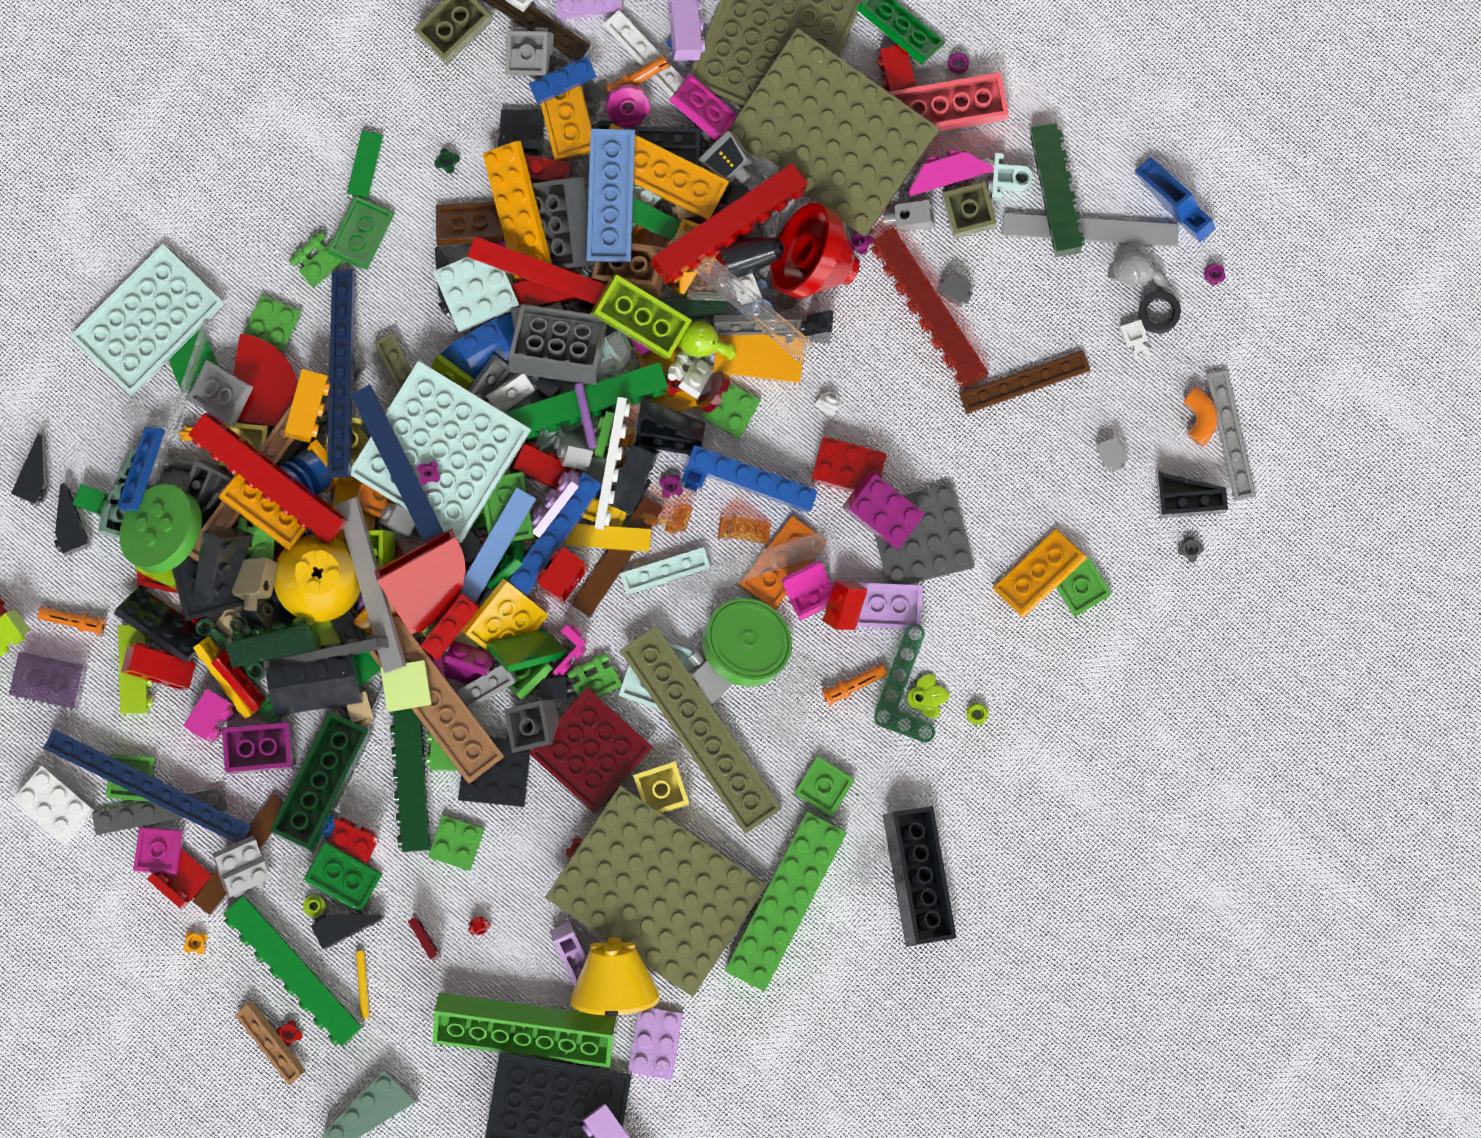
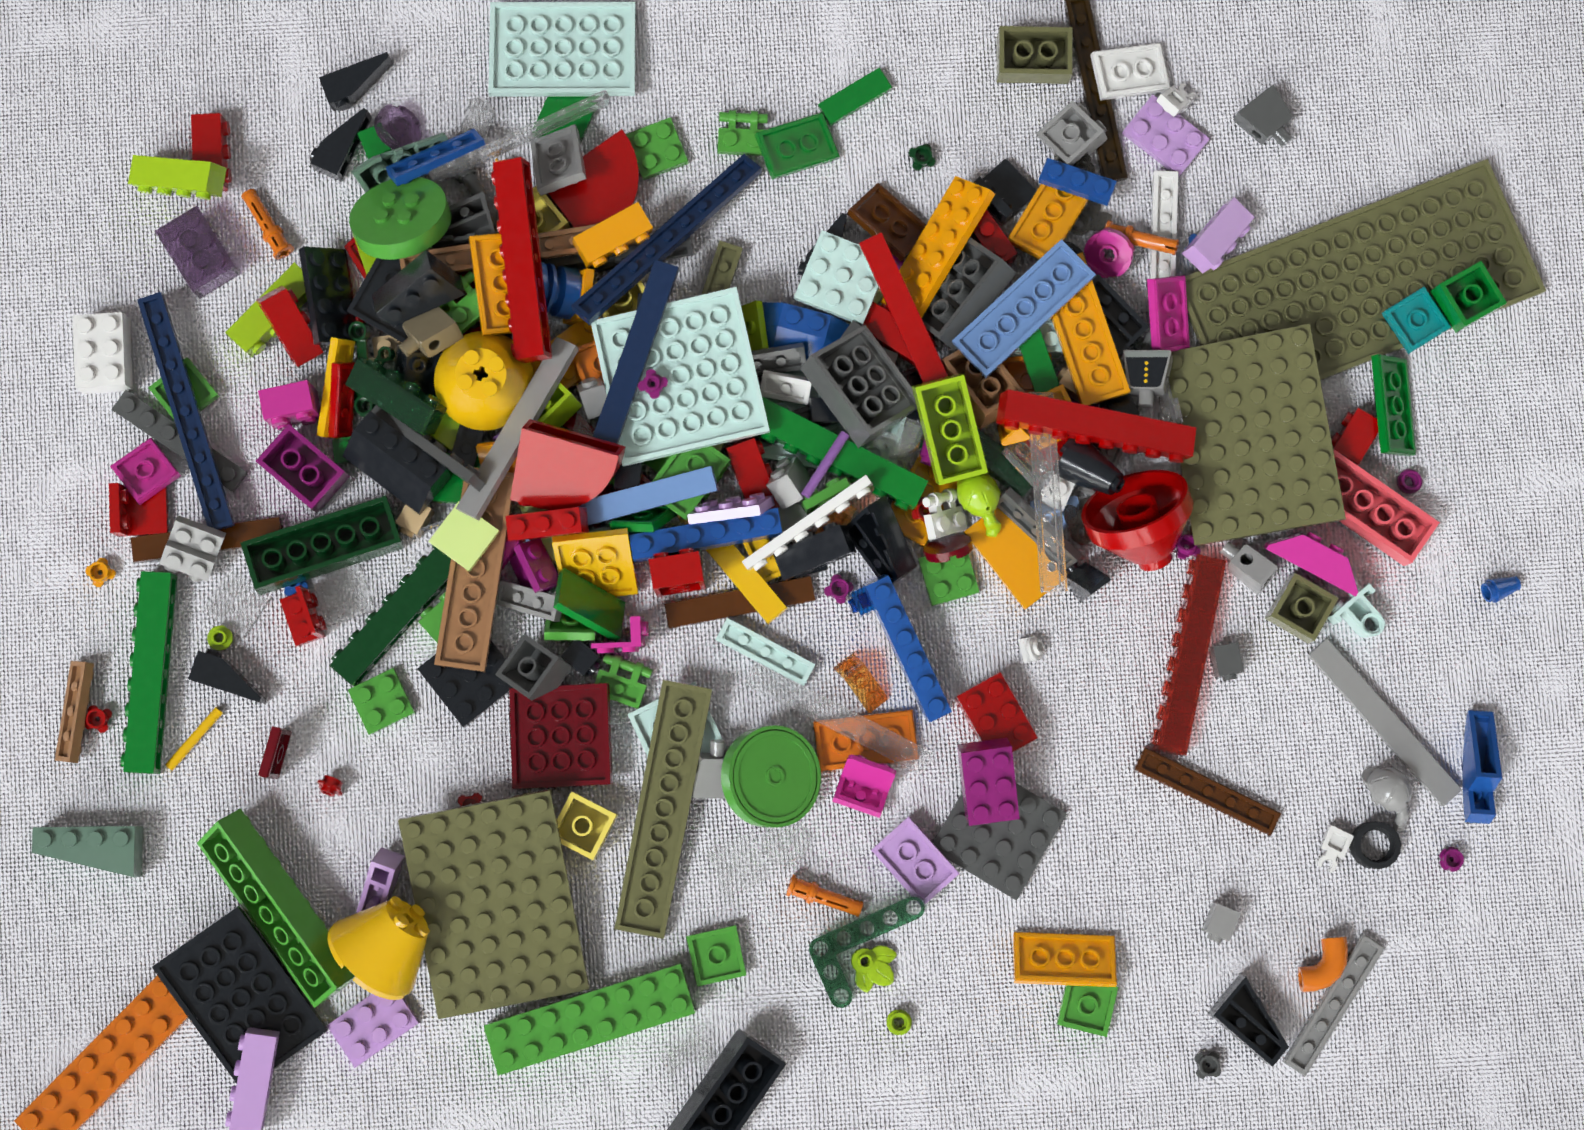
camera: 35 degrees right, 0 degrees up
green tile [302,841,382,913] -> none
clear orange bracket [639,504,693,535] -> none
red brick [822,580,868,630] -> none
dark green brick [1029,123,1085,258] -> none
none -> clear purple tile [374,104,422,149]
none -> blue cone [1481,576,1521,603]

